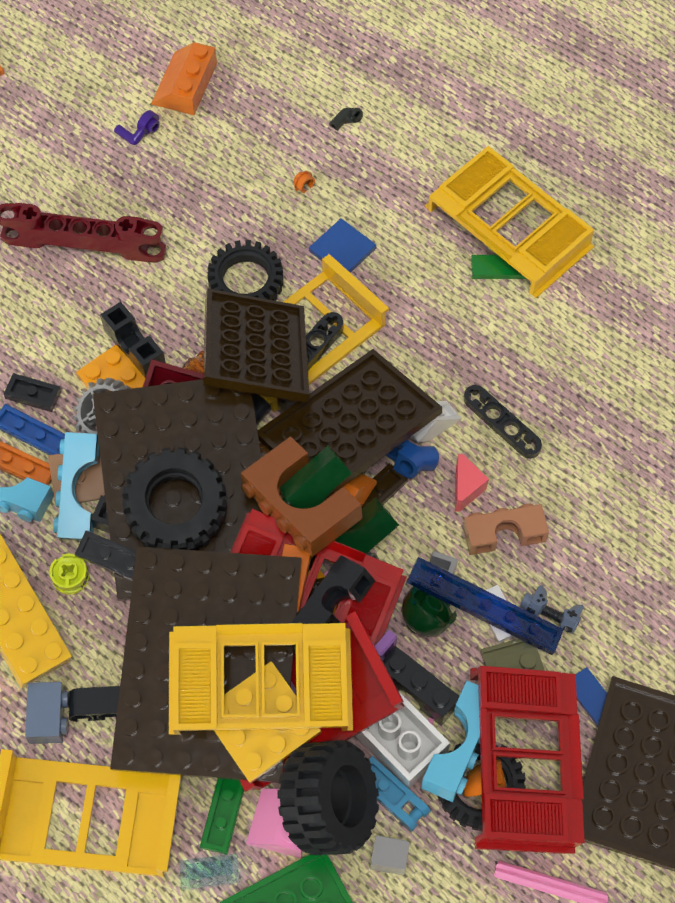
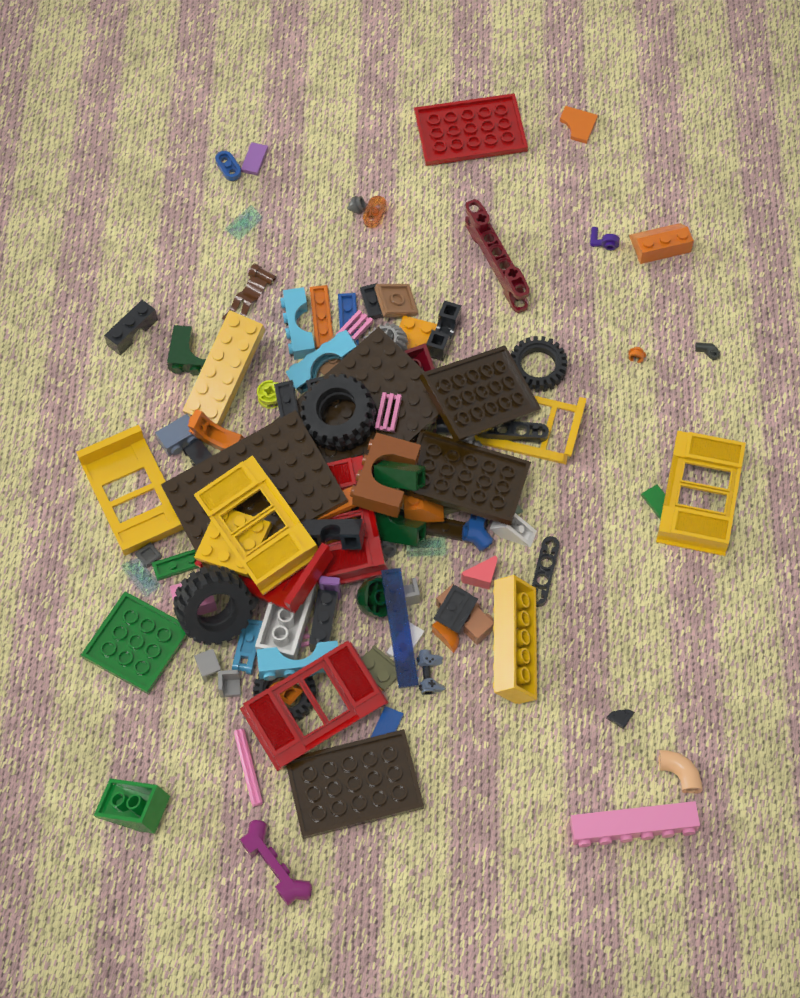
camera: 60 degrees right, 0 degrees up
blue tile [309,218,377,273] -> none
none -> dark grey tile [135,542,162,568]
none -> orange arch [188,409,244,451]
none -> light grey panel [218,670,241,698]
none -> bright pink tile [336,310,373,341]
none -> medium nougat plate [374,284,418,317]
none -> bright pink tile [375,392,402,432]
none -> clear light blue slope [406,537,446,557]
none -> orange brick [432,621,460,653]
none -> black plate [433,584,478,634]
none -> yellow brick [493,575,537,704]

